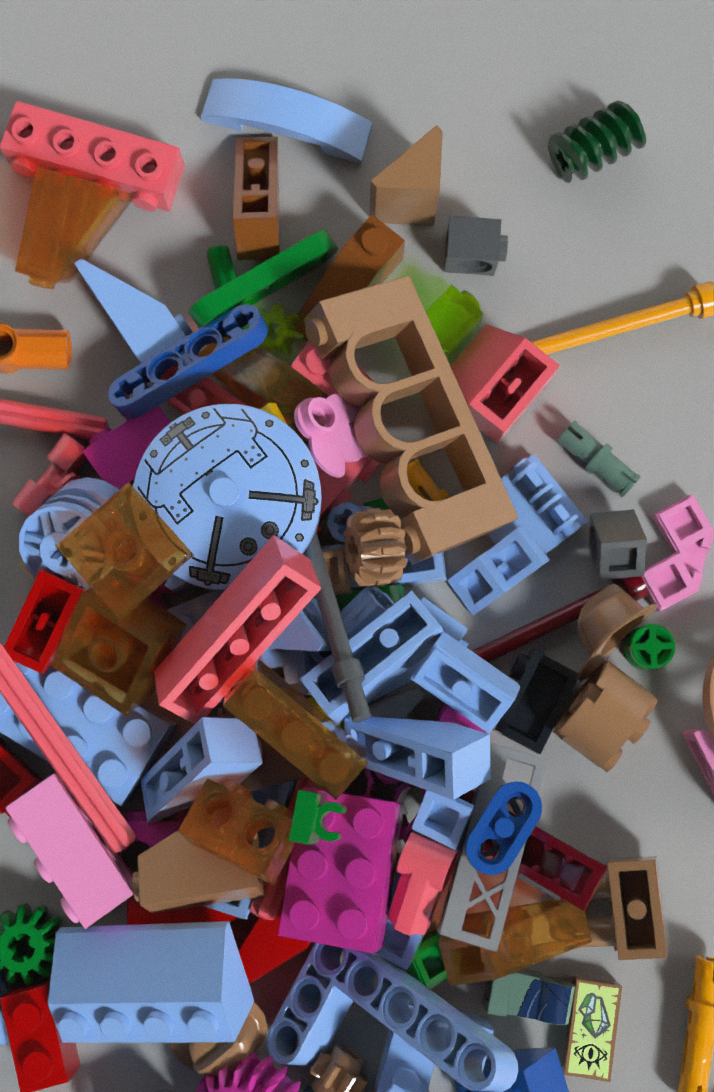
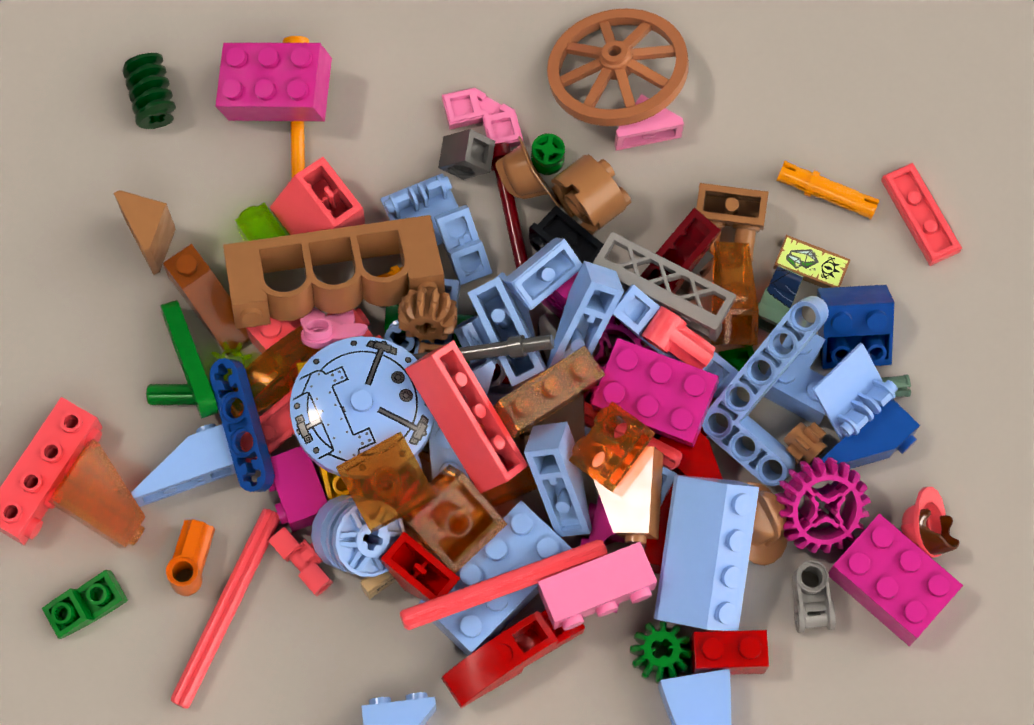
camera: 75 degrees left, 10 degrees down
light blue slope [201,78,372,164] -> none
dark orange slope [233,137,280,260] -> none
green tile [289,790,347,845] -> none
dark grey brick [444,215,508,276] -> none
blue plate [465,781,542,875] -> none
sand green pin [556,420,641,498] -> none
none -> dark pink brick [215,43,332,122]

